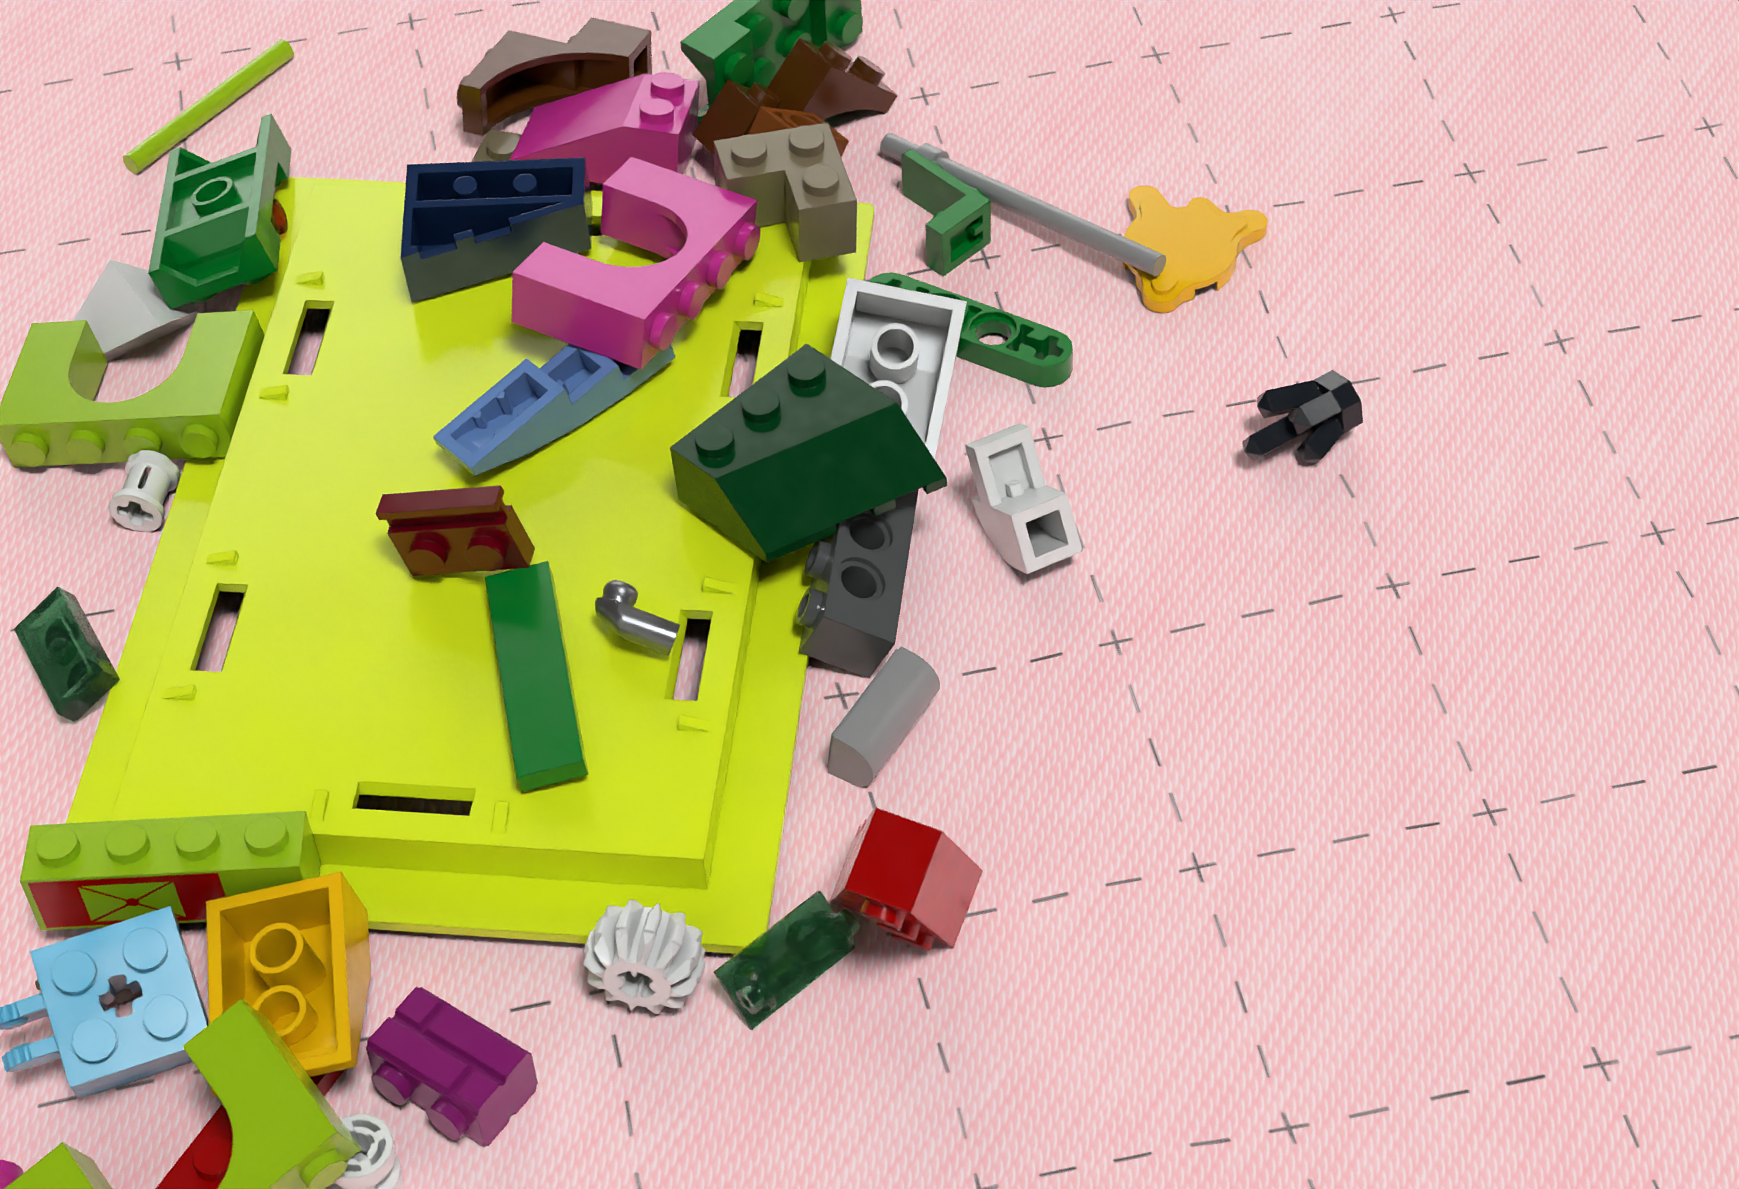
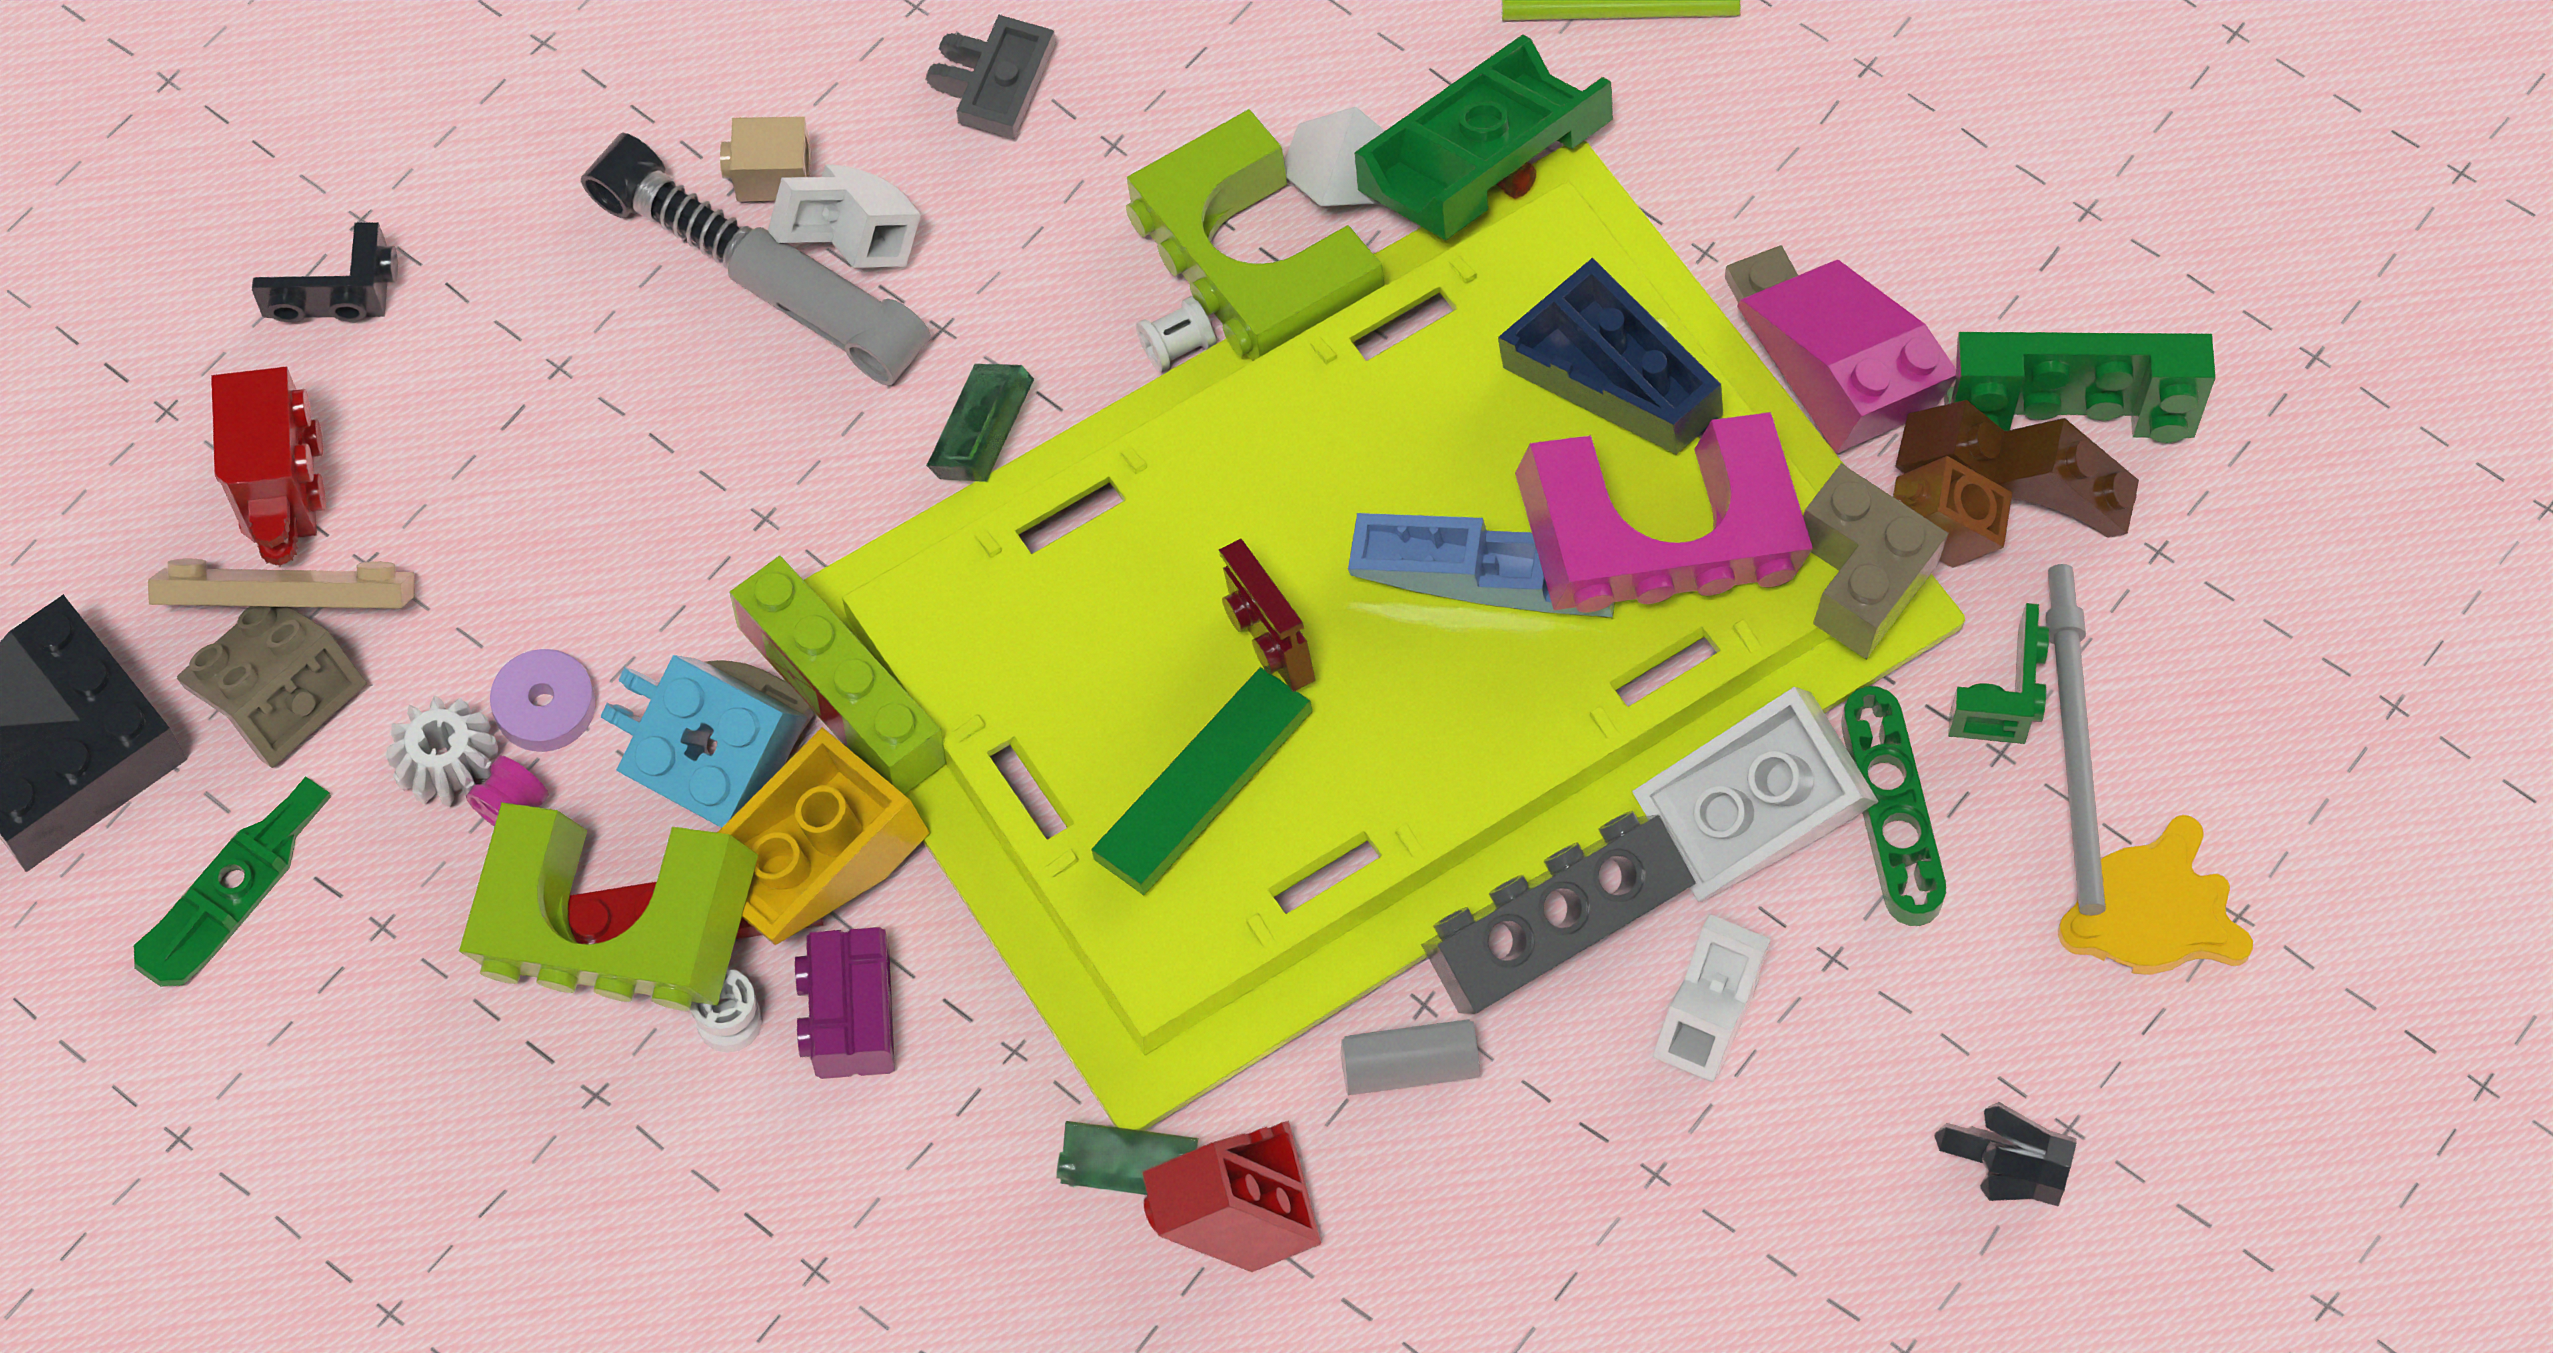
camera: 50 degrees right, 15 degrees up
reddish brown arch [457,17,652,136] -> none
white gear [583,899,706,1014] -> none
flat silver arm [595,580,680,656] -> none
dark green wedge [670,344,947,562] -> none

